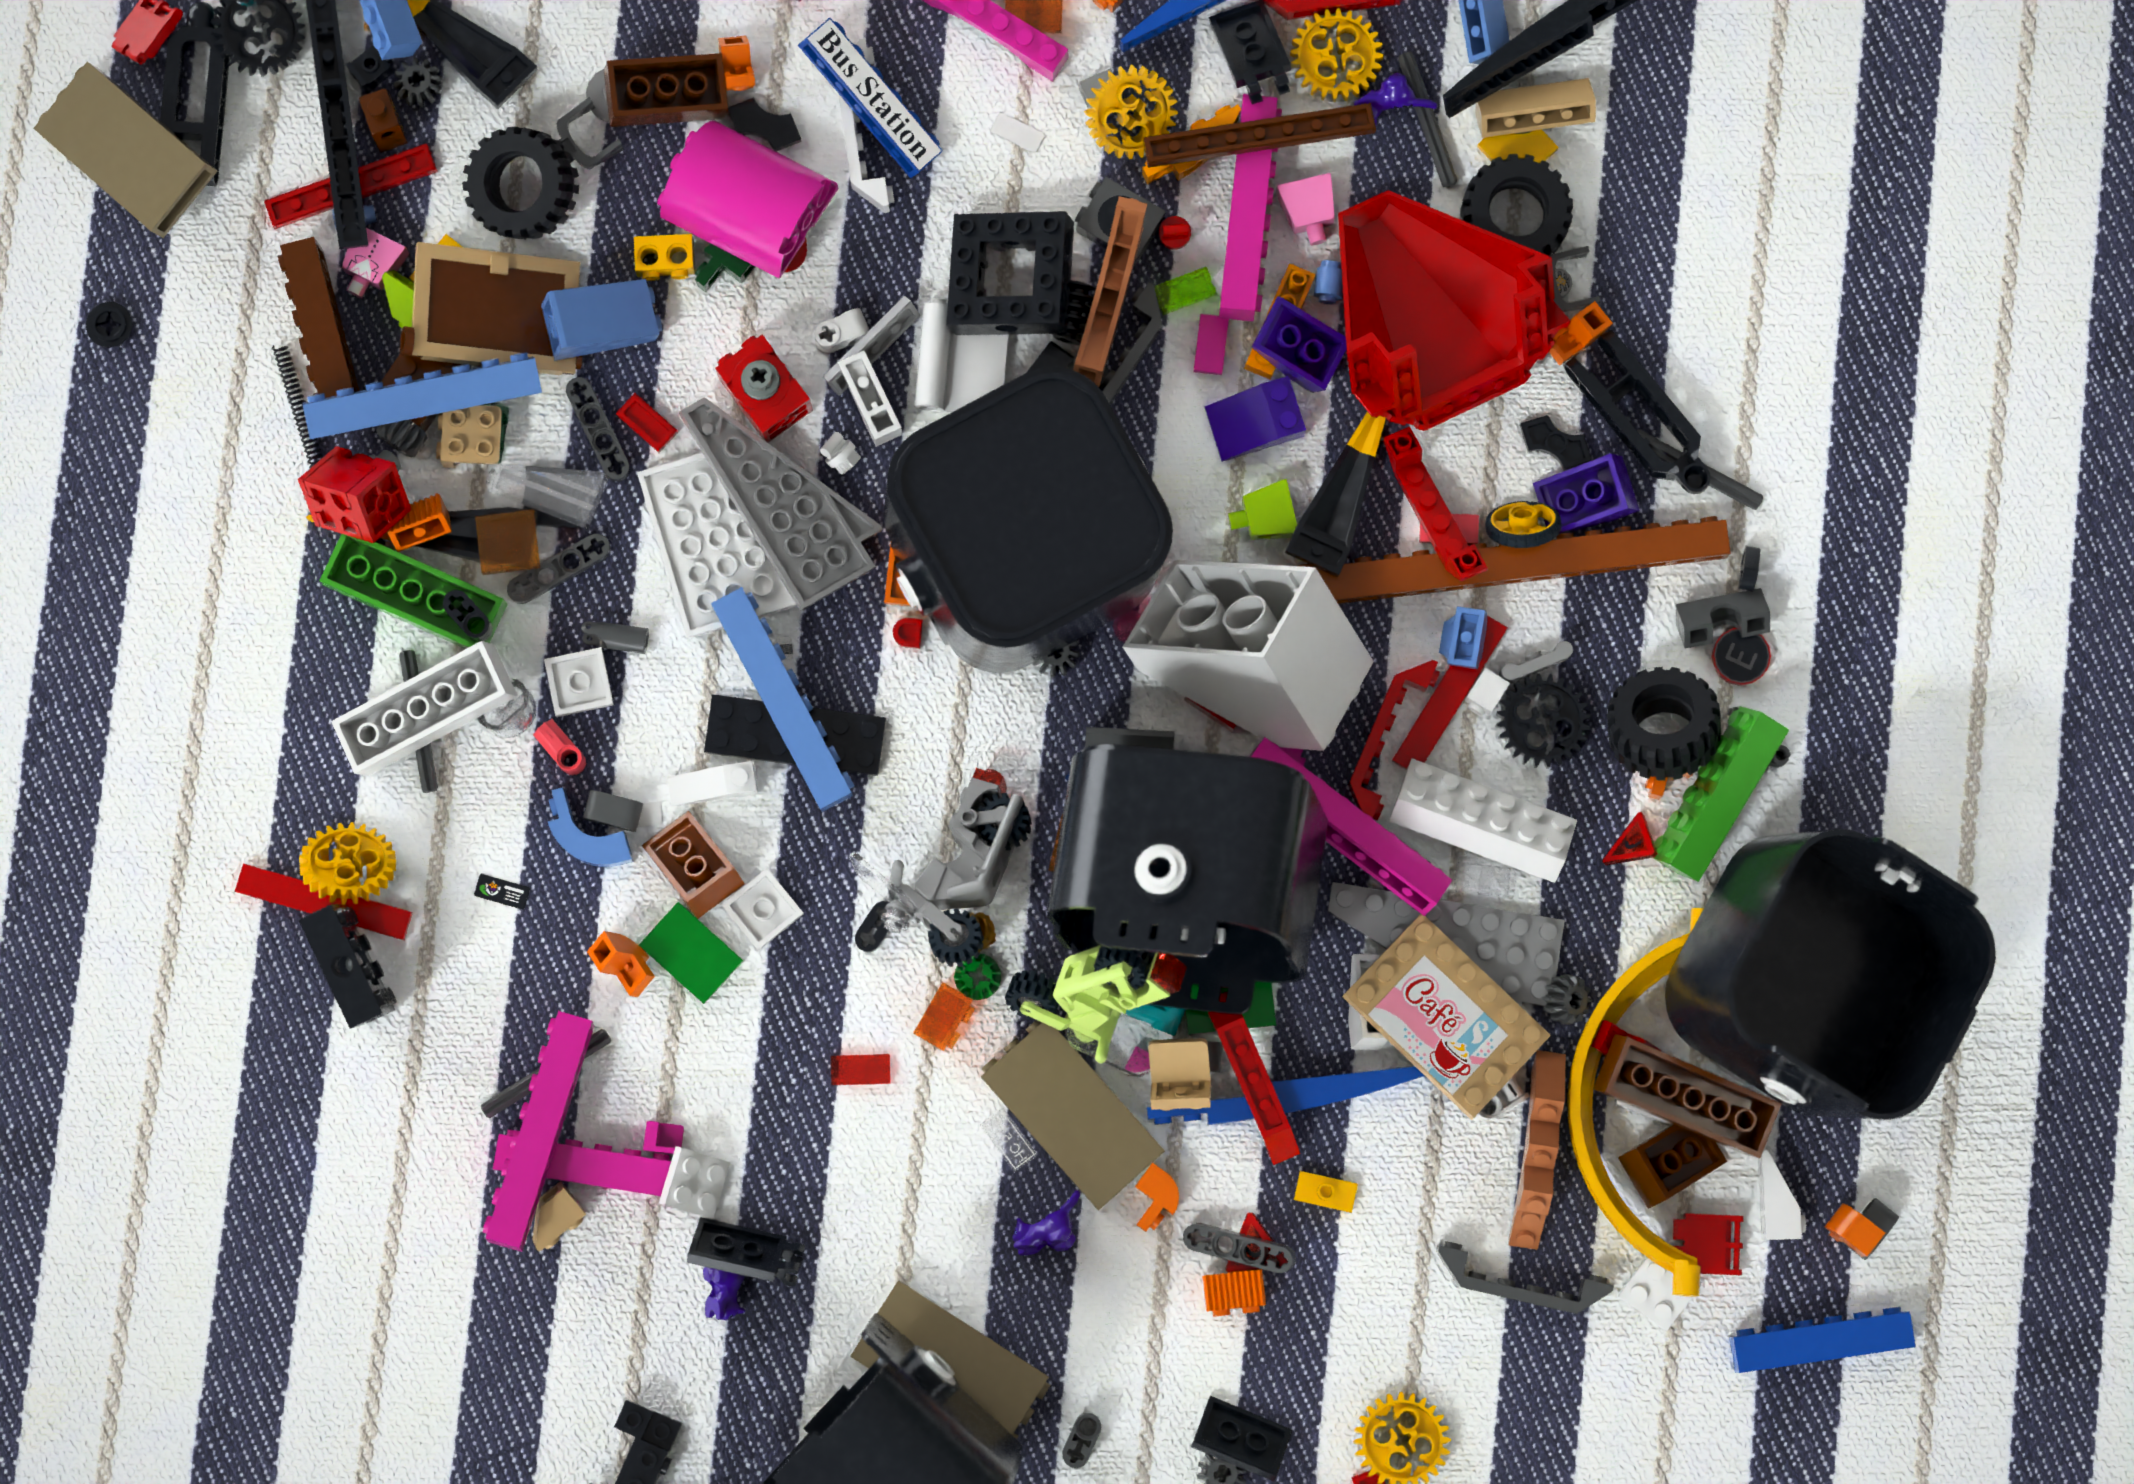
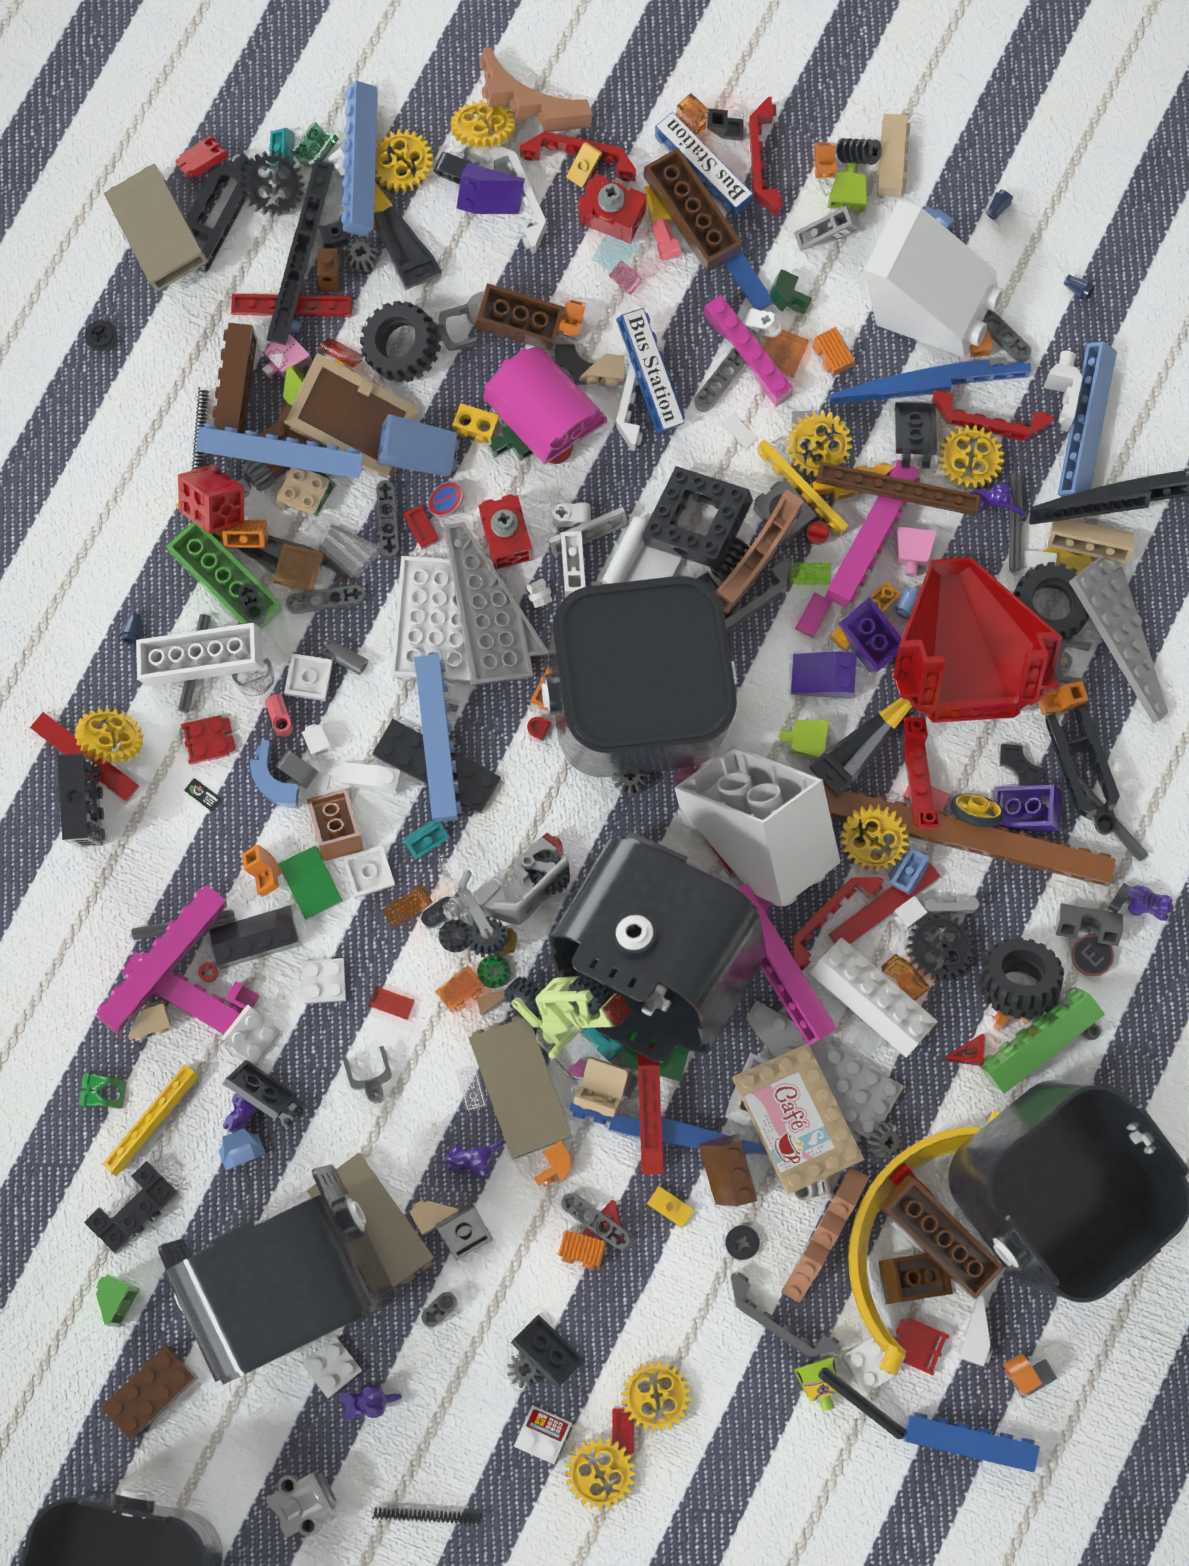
camera: 25 degrees right, 5 degrees down
none -> green piece [78,1073,127,1109]
none -> yellow plate [102,1064,199,1177]
none -> dark blue cone [120,612,141,645]
none -> red plate [181,715,236,765]
none -> red bush [198,962,218,982]
none -> black slope [209,905,301,970]
none -> medium blue slope [218,1128,266,1171]
none -> white plate [301,958,346,1004]
none -> white brick [302,724,332,759]
none -> clear red tile [319,337,364,368]
none -> dark grey piece [342,1046,392,1104]
none -> clear orange slope [382,884,433,928]
none -> teal slope [402,820,450,860]
none -> tan slope [409,1200,459,1235]
none -> piece [428,481,464,518]
none -> tile [435,1203,493,1261]
none -> black gear [438,919,469,953]
none -> medium nougat piece [476,990,507,1016]
none -> tan slope [580,354,624,387]
none -> dark grey beam [695,348,746,412]
none -> reddish brown slope [699,1133,757,1207]
none -> black gear [725,1225,760,1260]
none -> yellow plate [758,439,848,536]
none -> lime torso [793,1357,838,1412]
none -> black axle [818,1367,906,1440]
none -> yellow gear [841,804,909,872]
none -> clear orange slope [881,954,930,1001]
none -> white sticker [1021,550,1057,567]
none -> light grey wing [1069,556,1168,723]
none -> dark purple animal [1128,885,1174,921]

